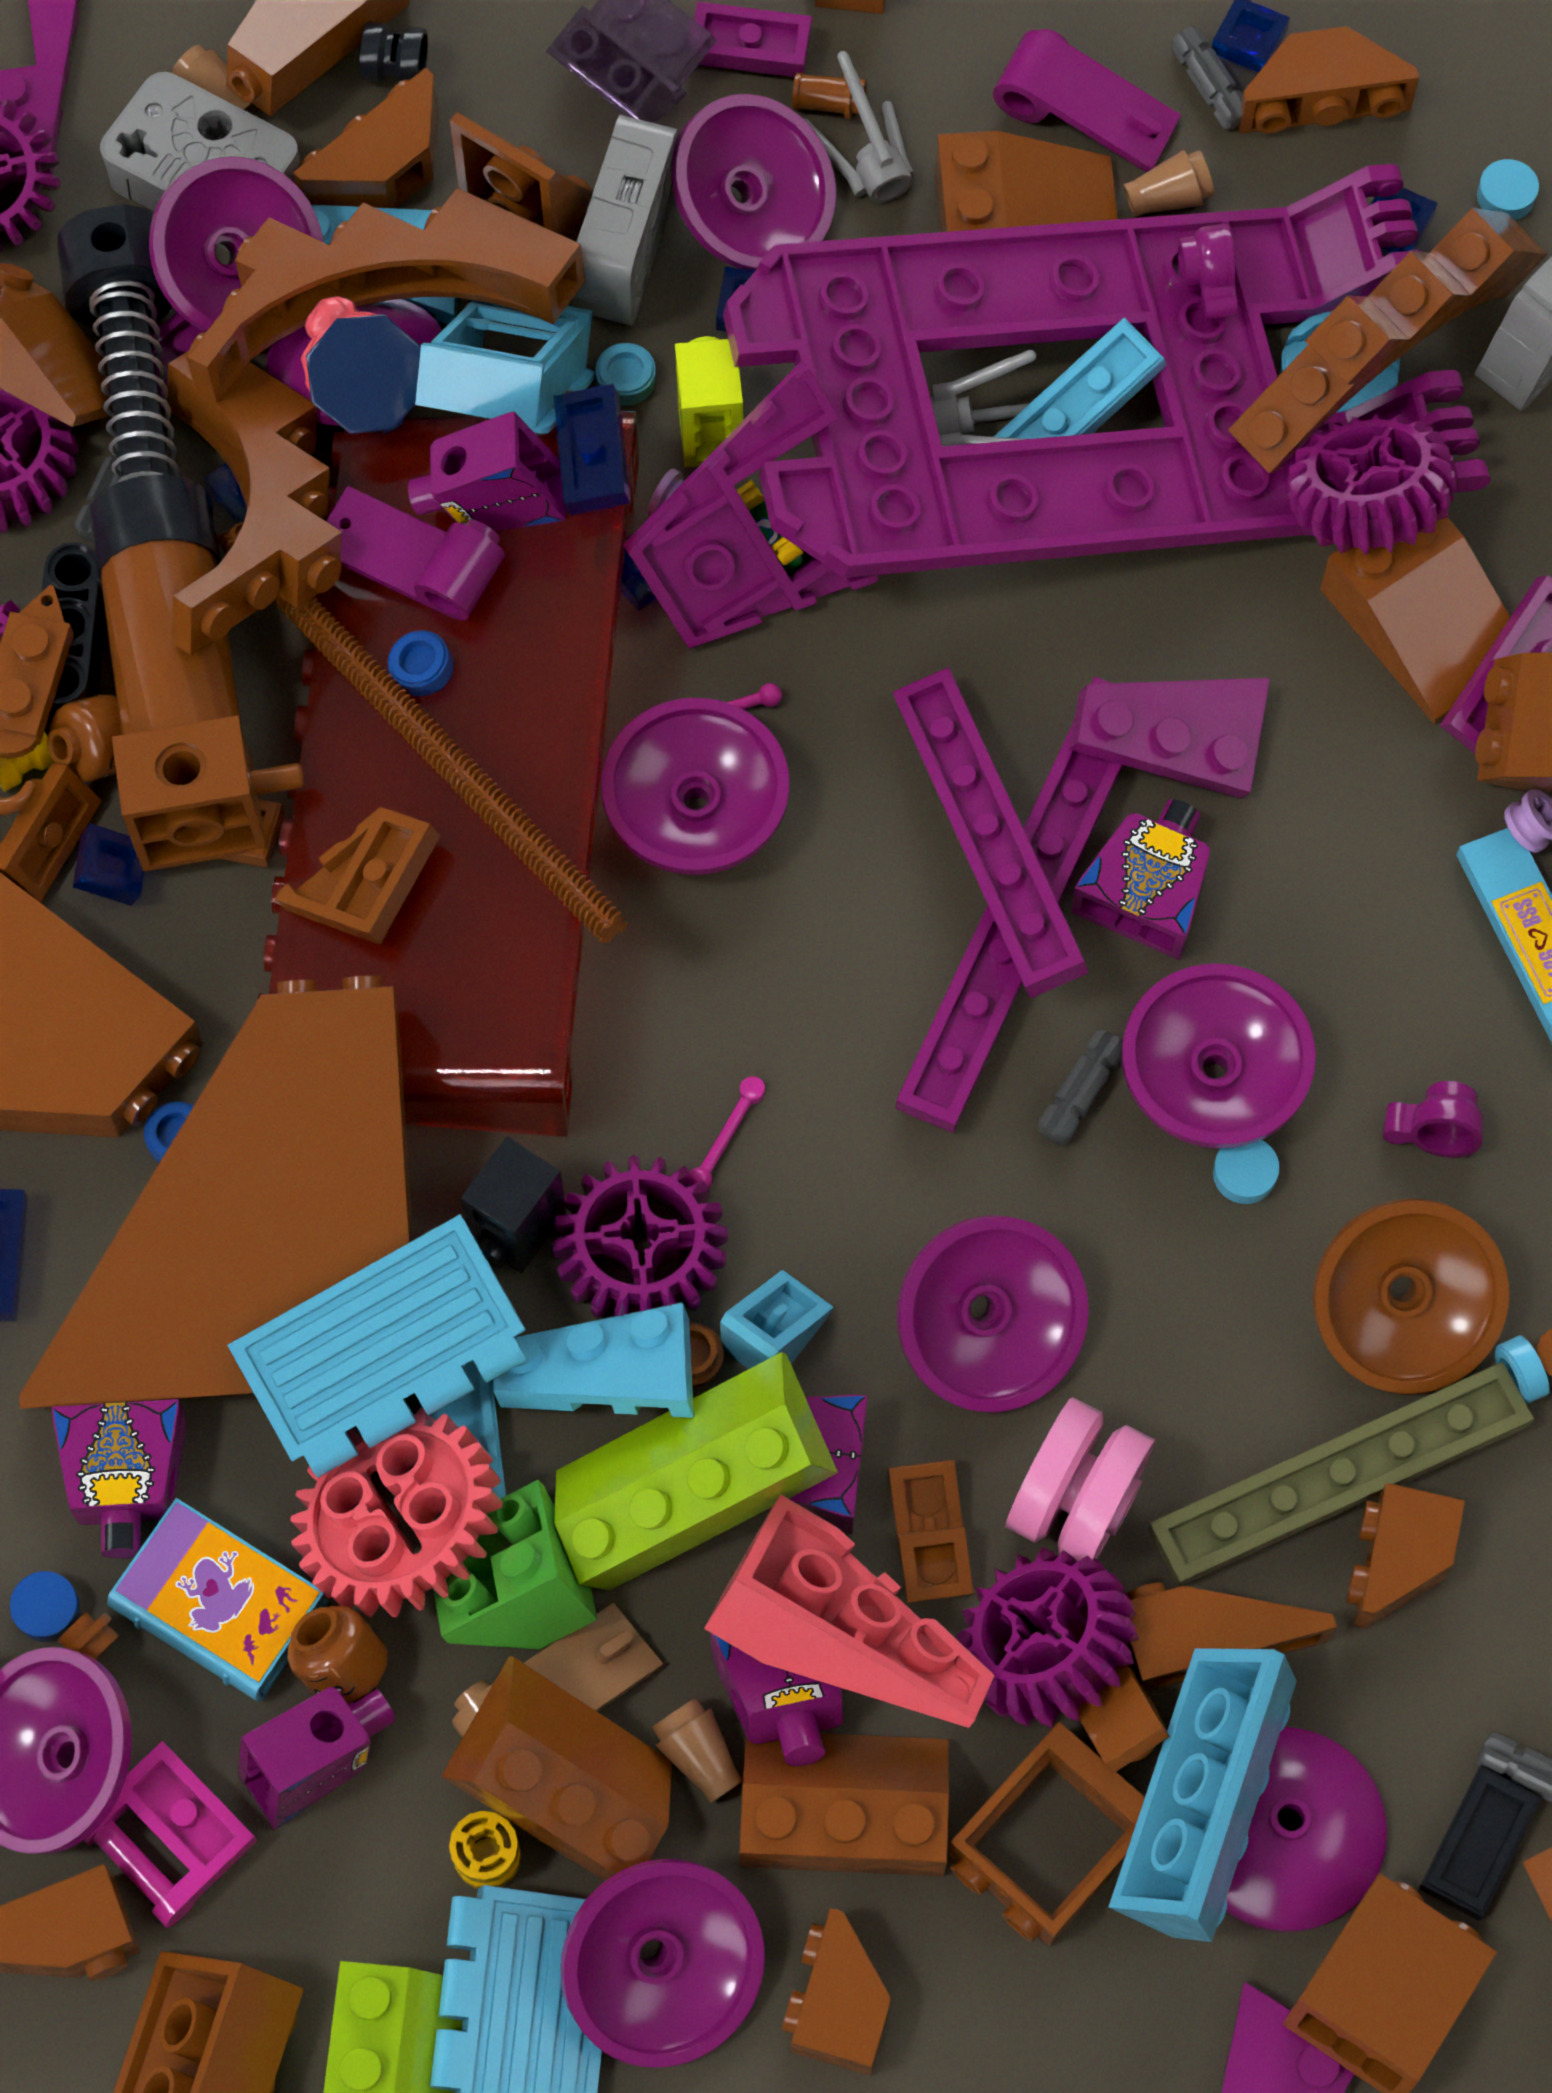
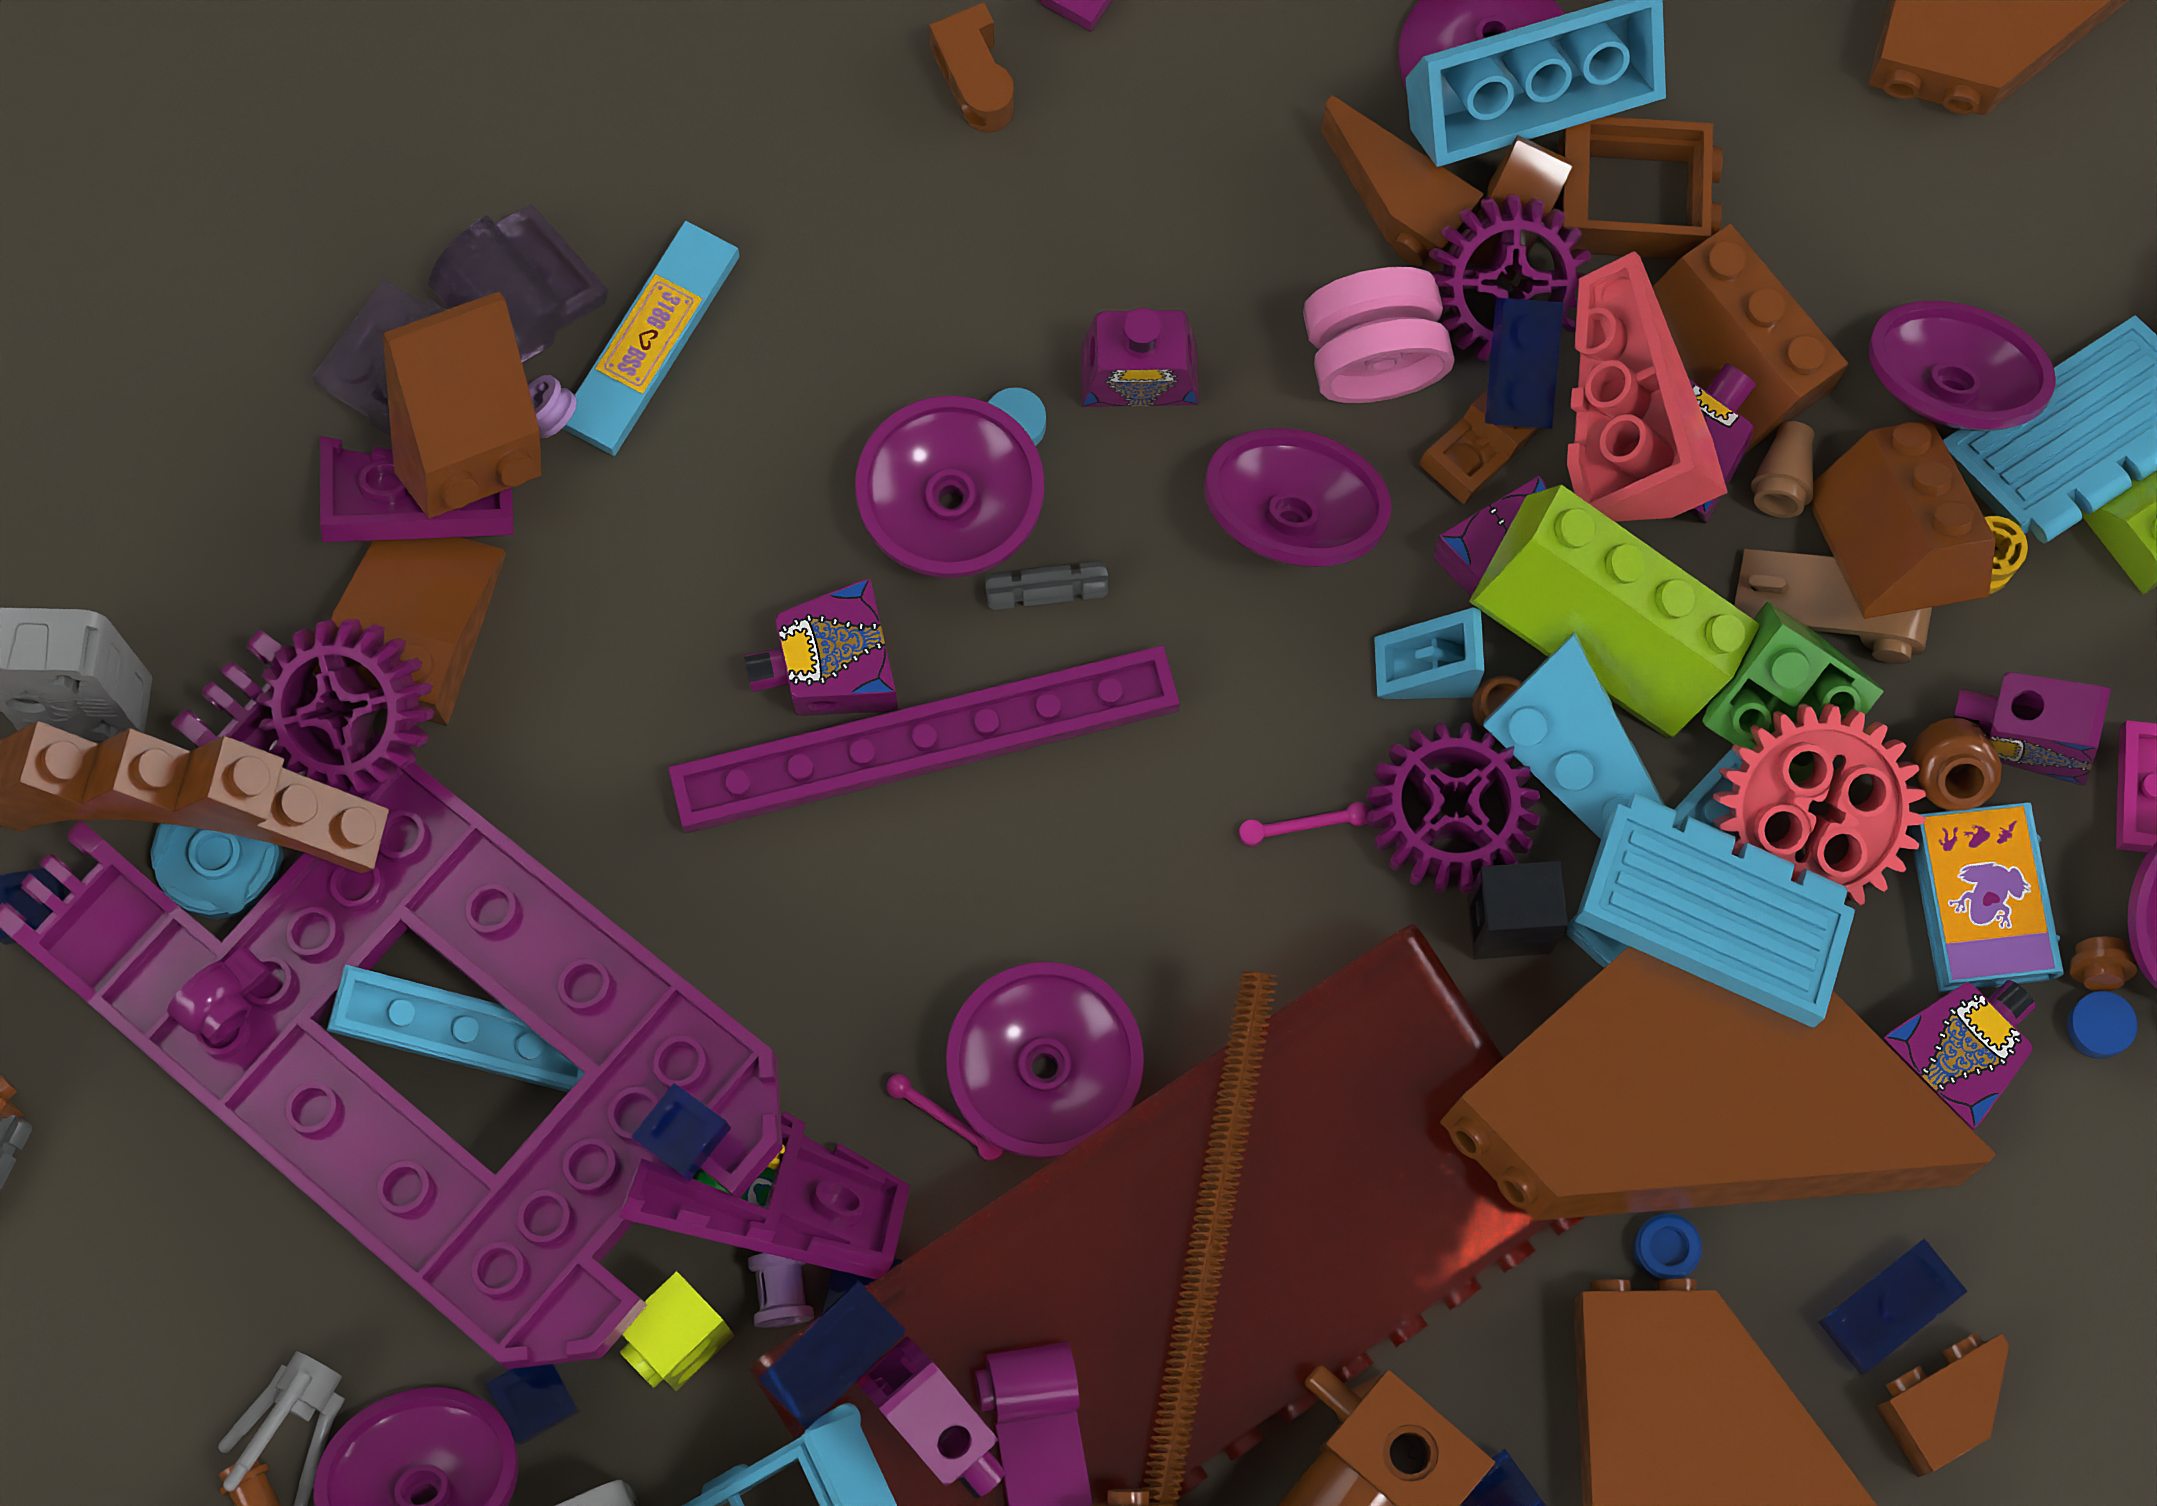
camera: 130 degrees left, 5 degrees up
dark orange wing [274,807,441,945] -> none
blue tile [388,630,454,697] -> none
medium azure tile [596,343,656,406] -> none
dark orange slope [782,1908,891,2076] -> none
magenta plate [892,667,1089,999] -> none
light grey plant [930,350,1036,446] -> none
dark orange slope [935,131,1118,232] -> none
magenta door [992,29,1181,172] -> none
magenta wing [1069,678,1270,799] -> none
medium nougat cone [1123,149,1215,218] -> none
olive plate [1148,1362,1534,1587] -> none
dark orange dish [1313,1198,1510,1394] -> none
dark orange slope [1346,1483,1465,1629] -> none
magenta piece [1383,1081,1484,1158] -> none
medium azure tile [1495,1335,1549,1405] -> none
none -> clear blue plate [631,1083,731,1182]
none -> magenta torso [1081,308,1199,407]
none -> clear blue plate [1485,298,1564,428]

